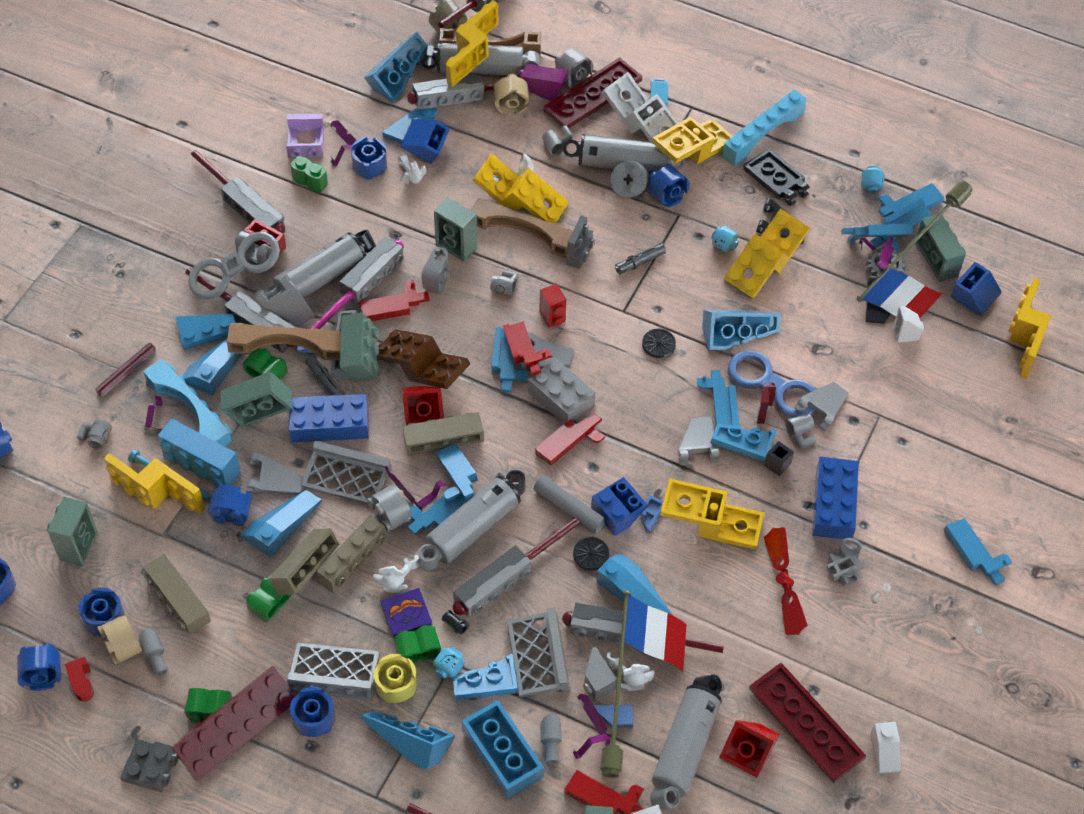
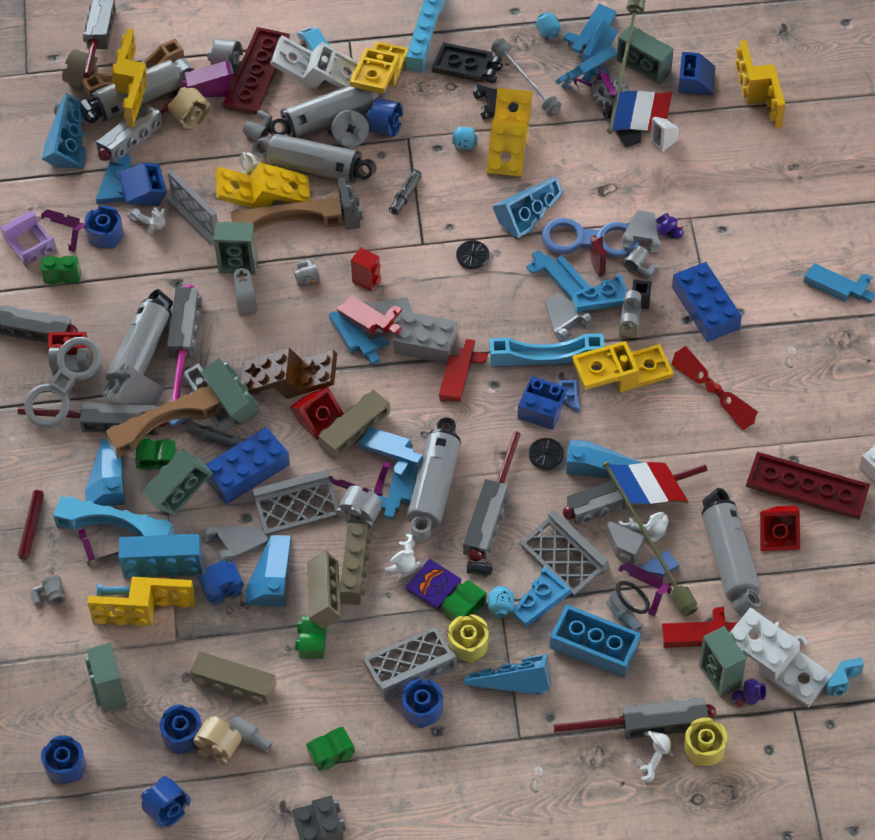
camera: 30 degrees left, 0 degrees up
red leg [65,657,94,702] -> none
plate [171,666,296,782] -> none
dark azure wing [175,314,236,350] -> none
piece [359,280,430,321] -> none
light grey brick [533,475,605,534] -> none
light grey piece [827,538,866,586] -> none
none -> light grey fence [166,170,218,246]
none -> light grey piece [252,134,377,183]
none -> medium azure arch [490,333,604,367]
none -> light grey axle [491,38,562,116]
none -> black piece [616,581,650,614]
none -> light grey piece [619,290,642,338]
none -> dark purple animal [655,212,684,239]

